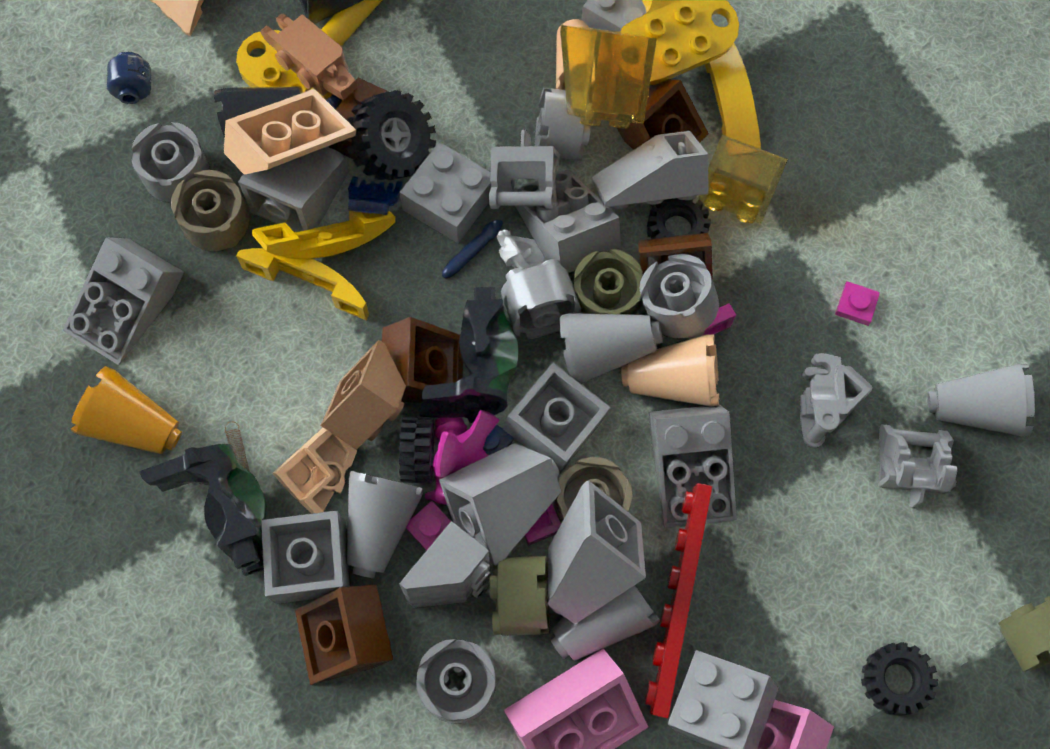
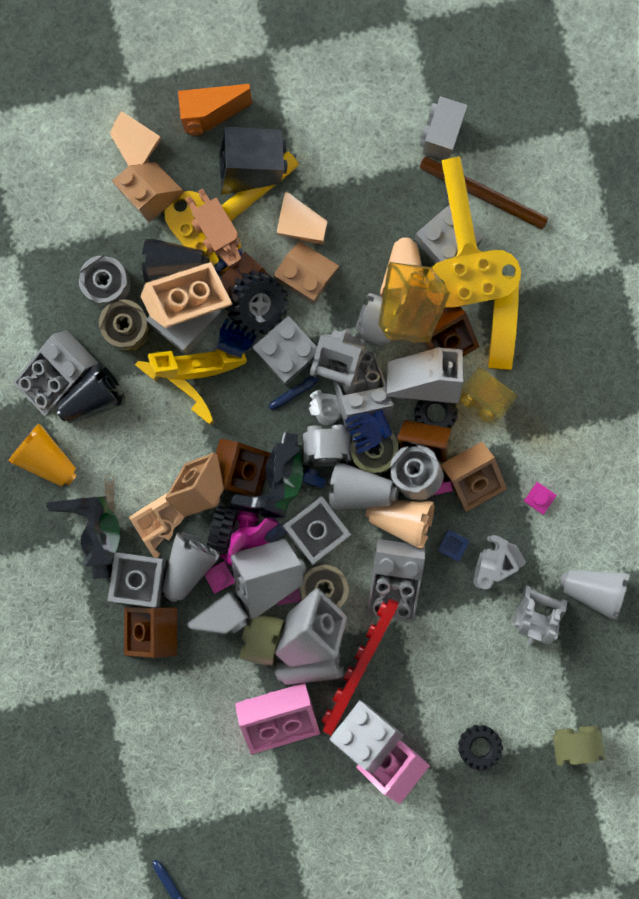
camera: 20 degrees right, 15 degrees up
dark blue head [107,52,151,104] -> none
light grey brick [416,639,496,724] -> none
none -> black cone [57,363,126,423]
none -> medium nougat slope [112,162,184,223]
none -> medium nougat slope [274,241,339,305]
none -> light nougat slope [277,192,327,245]
none -> dark blue plate [302,468,327,489]
none -> clear blue piece [345,410,393,454]
none -> dark blue plate [437,529,470,562]
none -> medium nougat slope [440,442,507,512]

